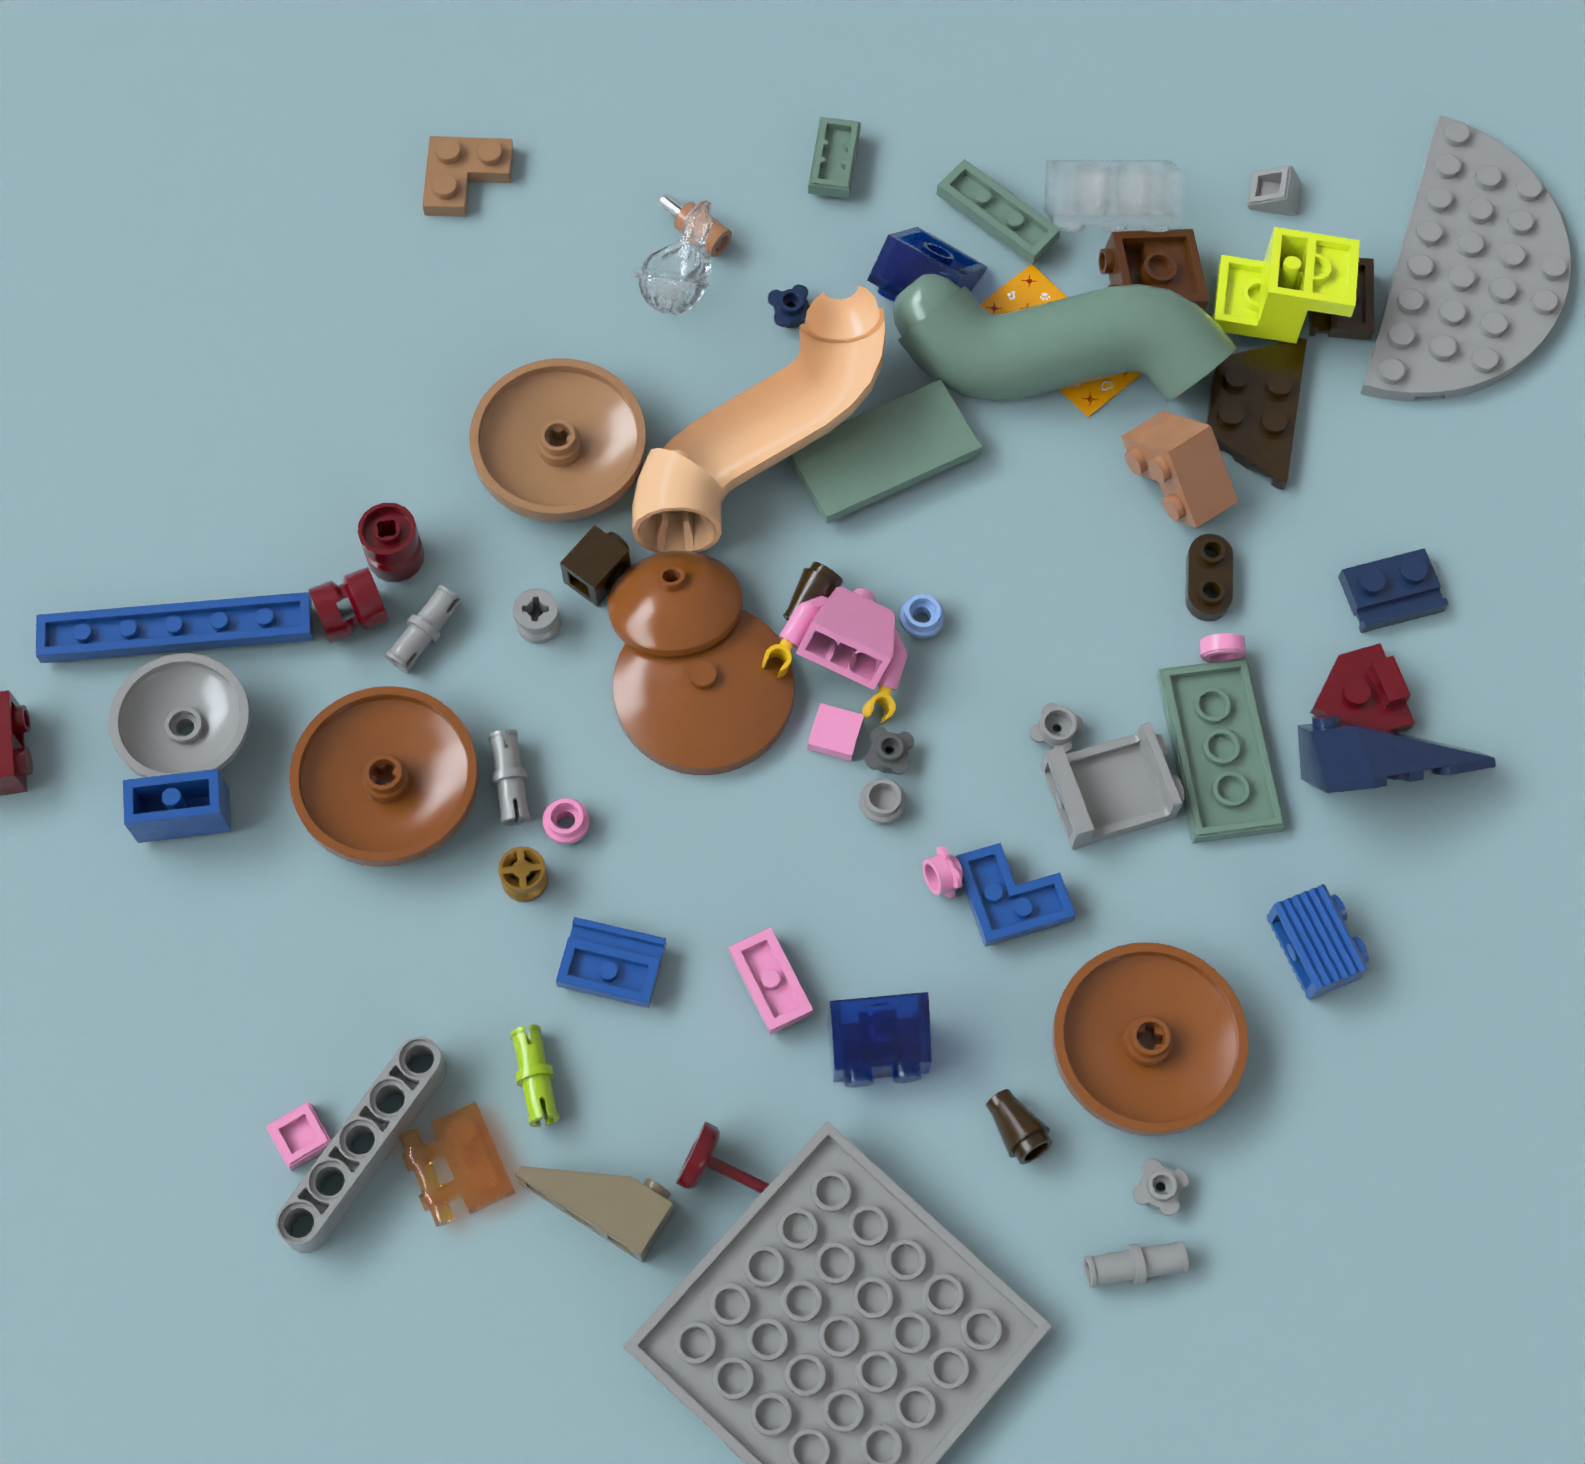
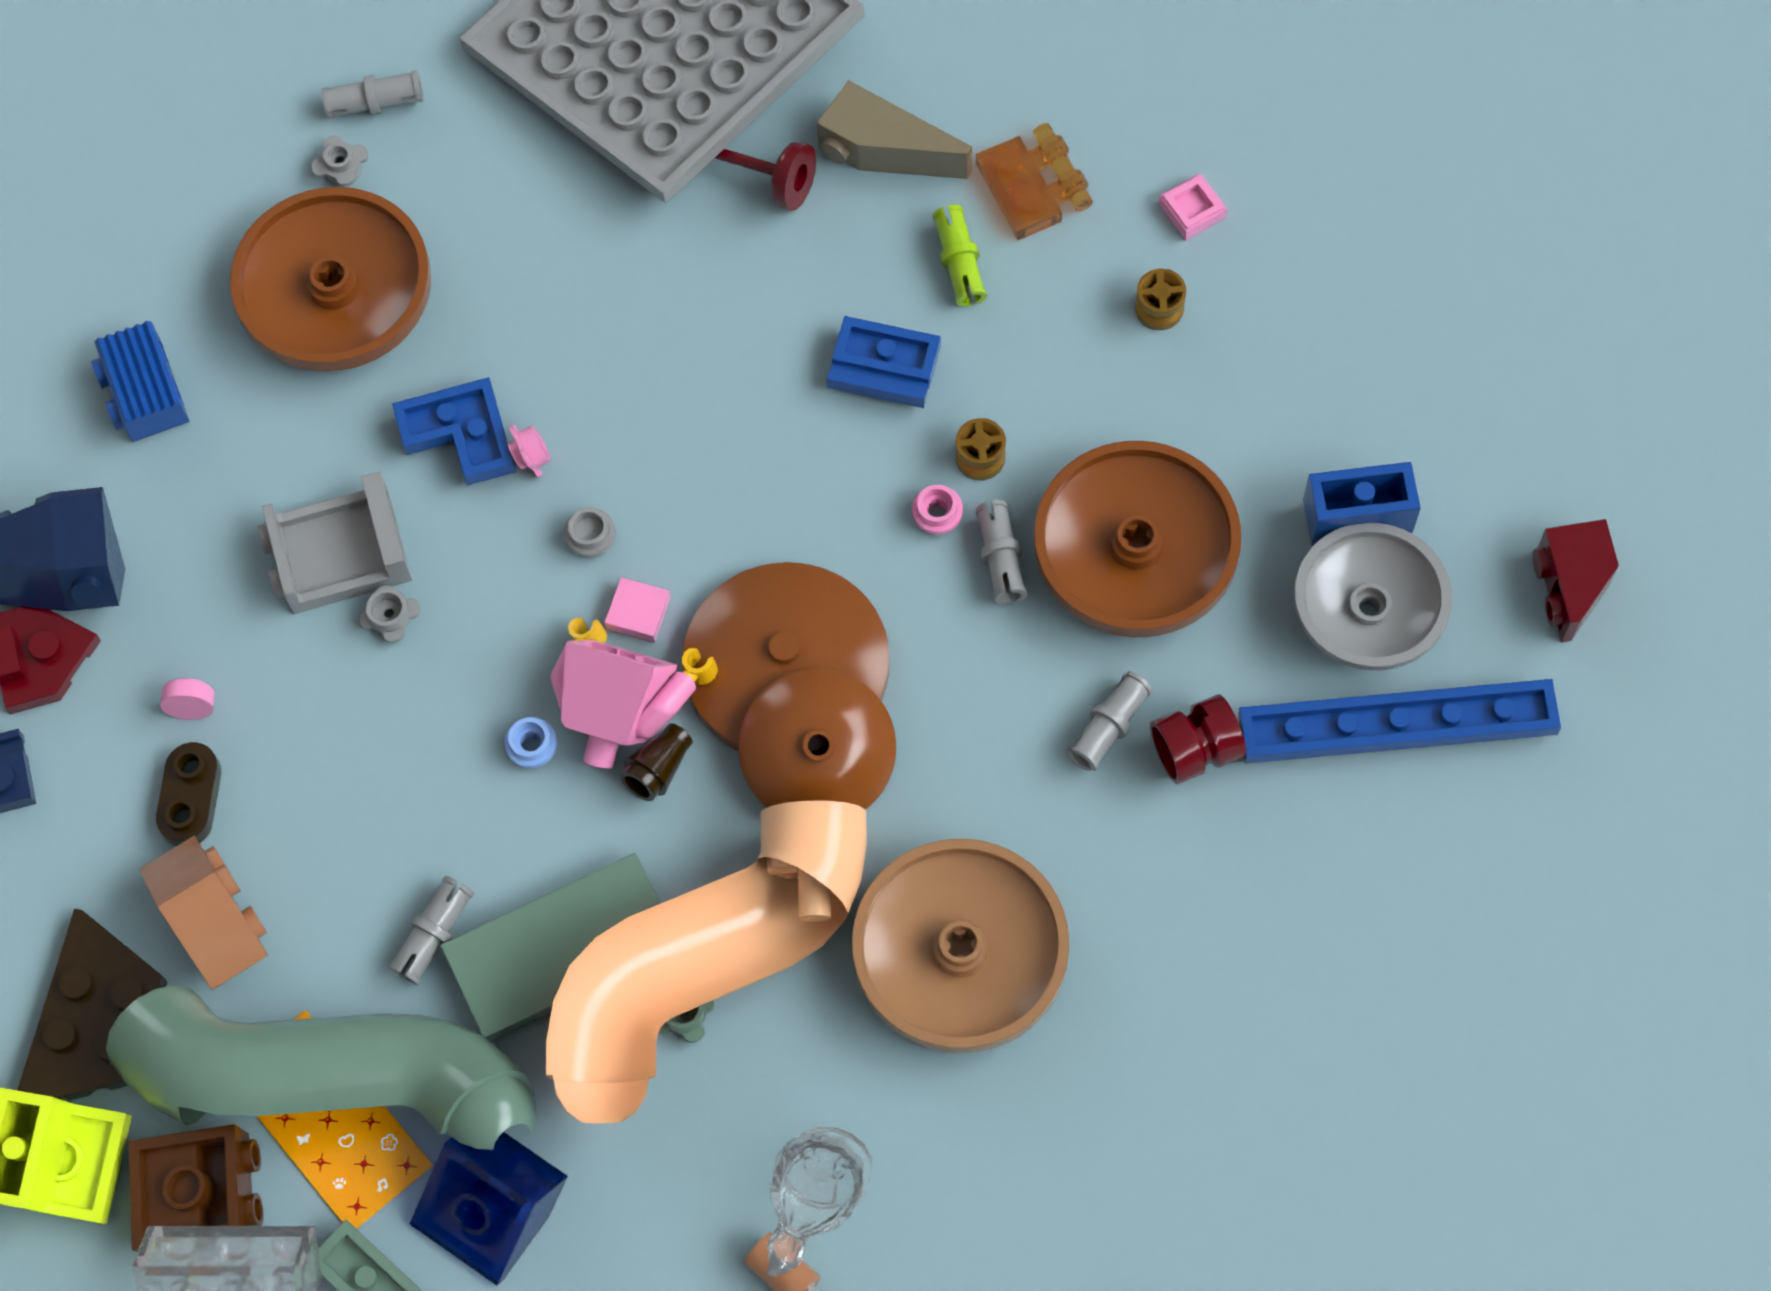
camera: 175 degrees left, 0 degrees up
light grey beam [276,1037,447,1253] -> none
dark red wheel [357,503,424,582] -> none
light grey wheel [513,588,561,644] -> none
dark brown brick [560,525,631,607] -> none
bright pink plate [728,927,813,1035] -> none
dark blue plate [768,284,810,328] -> none
clear blue slope [827,992,932,1088] -> none
dark grey plate [865,727,914,775] -> none
dark brown cone [986,1089,1053,1164] -> none
sand green tile [1157,658,1286,843] -> none
none -> light grey pin [388,875,474,985]
none -> pearl gold wheel [1135,268,1187,330]

